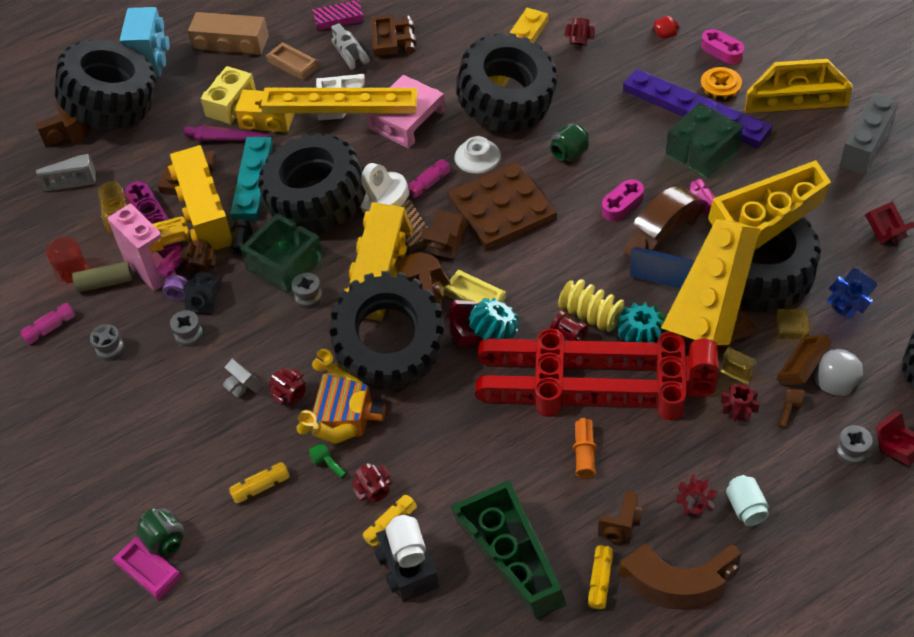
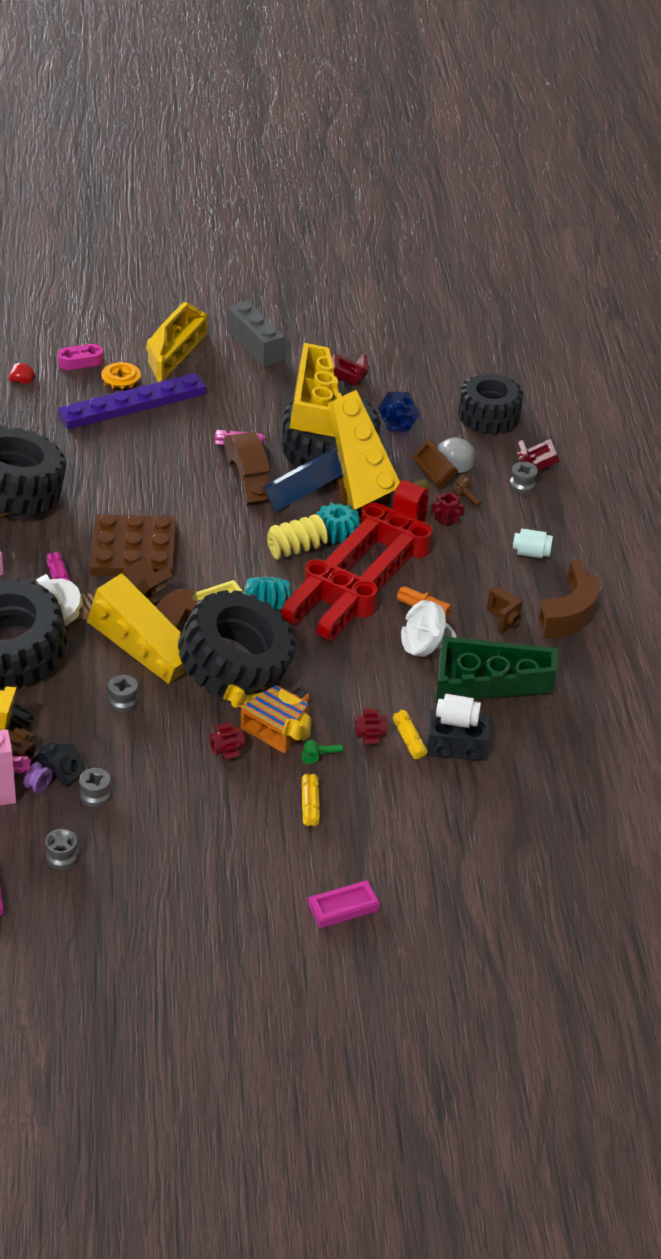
camera: 70 degrees left, 10 degrees down
dark green head [136,508,185,556] -> none
light grey tile [223,359,264,398] -> none
clear green piece [240,213,324,293] -> none
white piece [454,136,501,174] -> none
dark green head [550,123,589,162] -> none
dark red bush [550,310,589,341] -> none
yellow axle [588,545,613,610] -> none
dark pink beam [601,179,644,221] -> none
clear green piece [666,102,743,178] -> none
dark red gear [675,475,717,518] -> none
clear yellow tile [776,309,811,339] -> none
none -> white tile [401,600,456,657]

